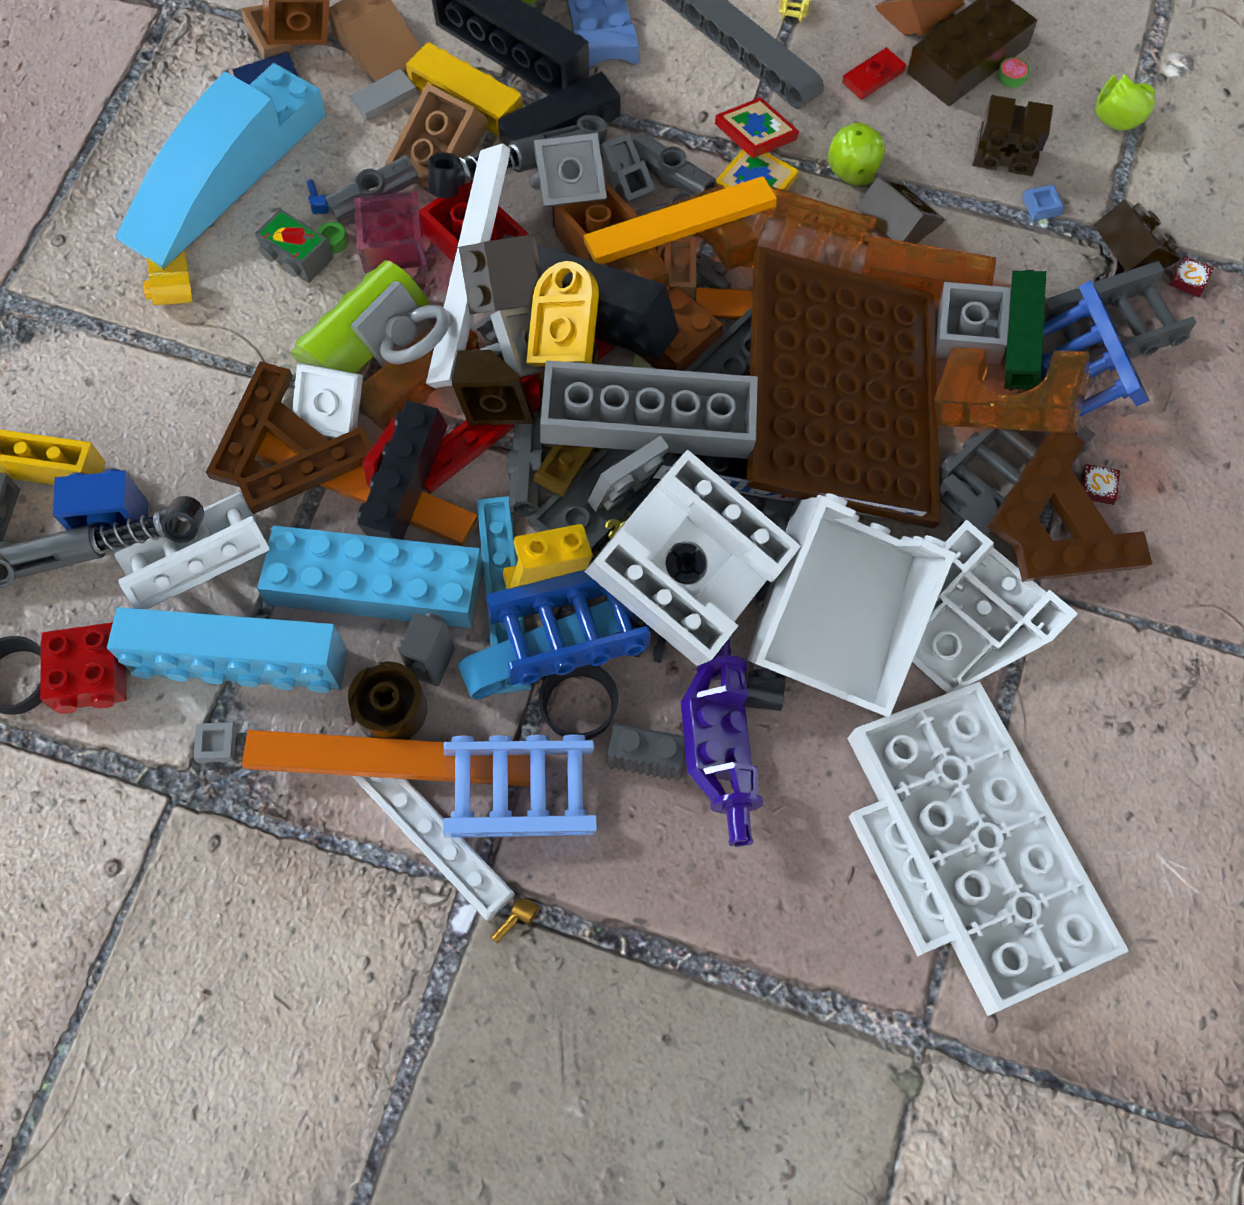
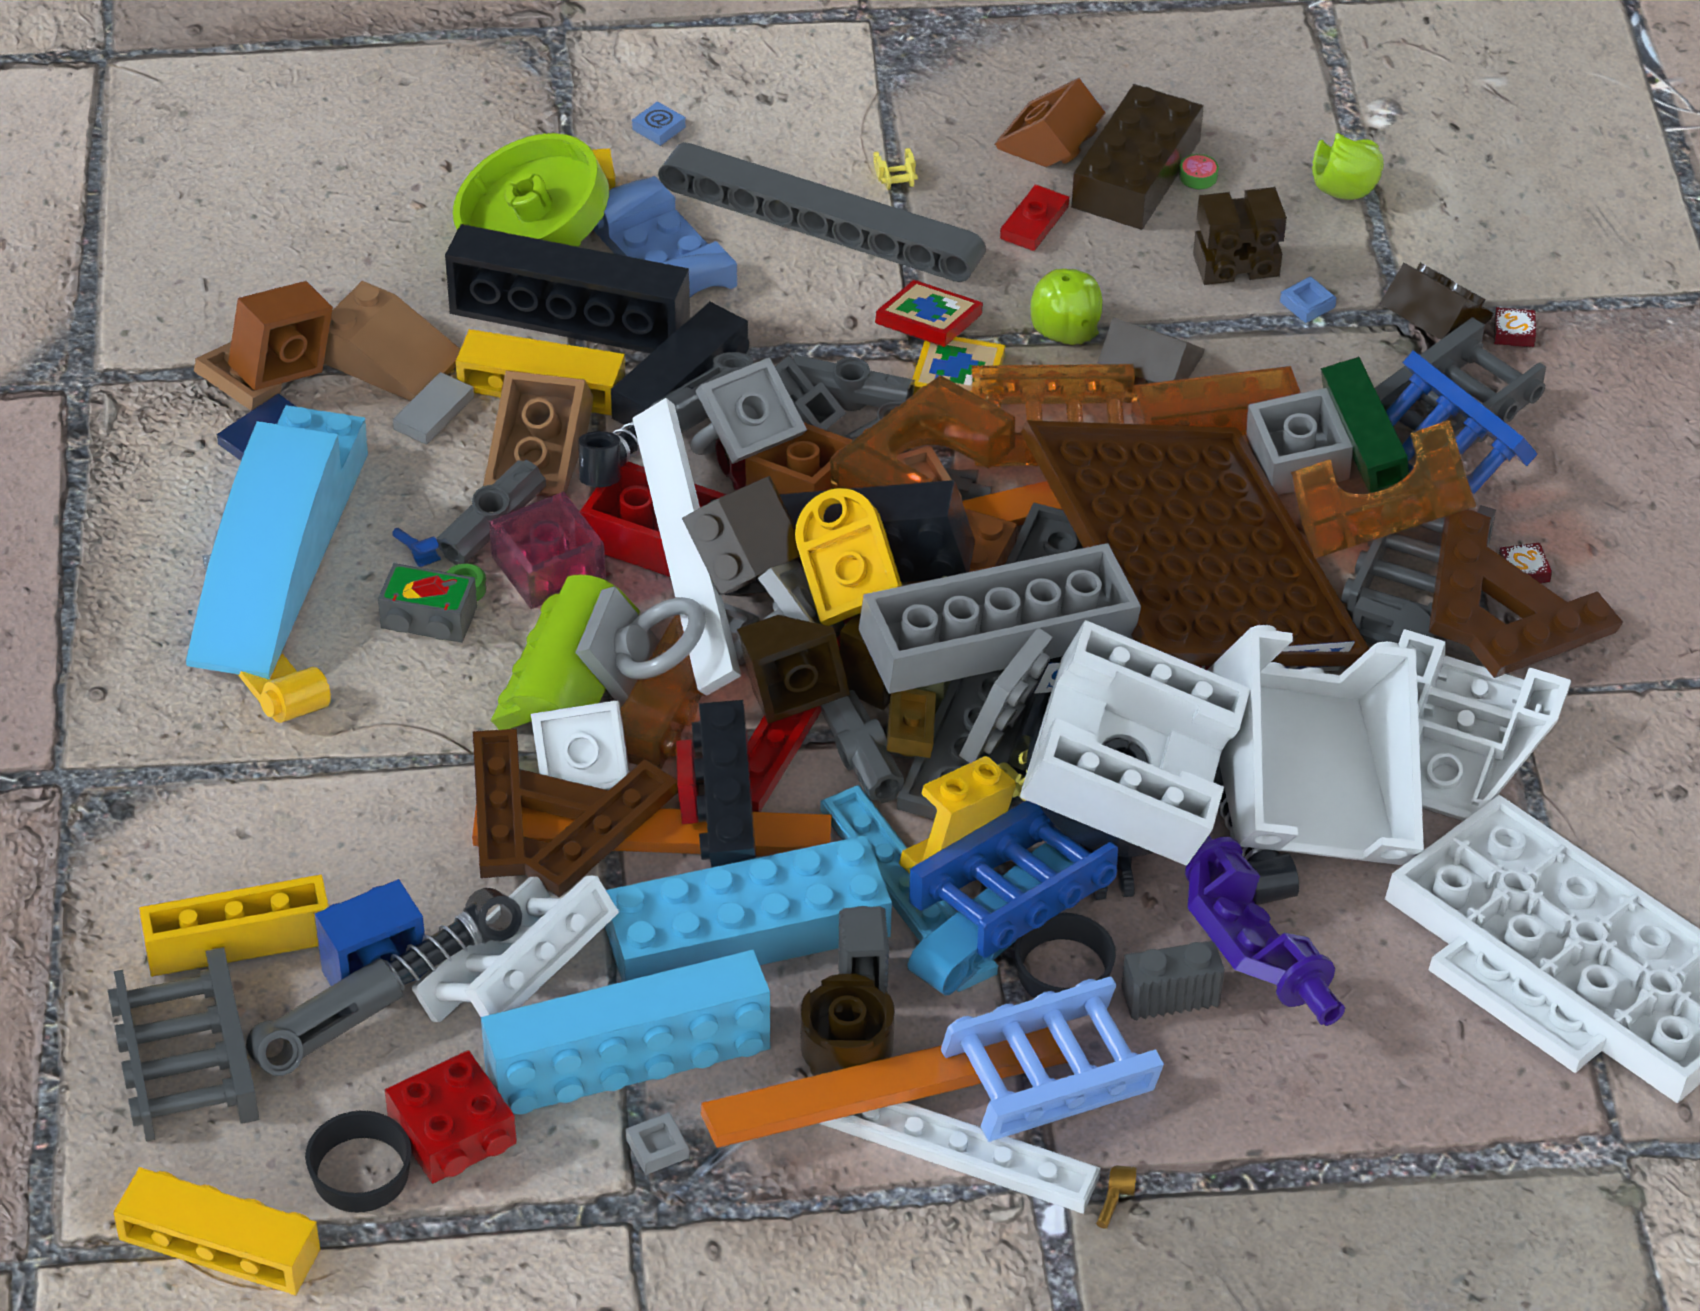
camera: 25 degrees left, 20 degrees down
light orange tile [584,176,777,264] -> none

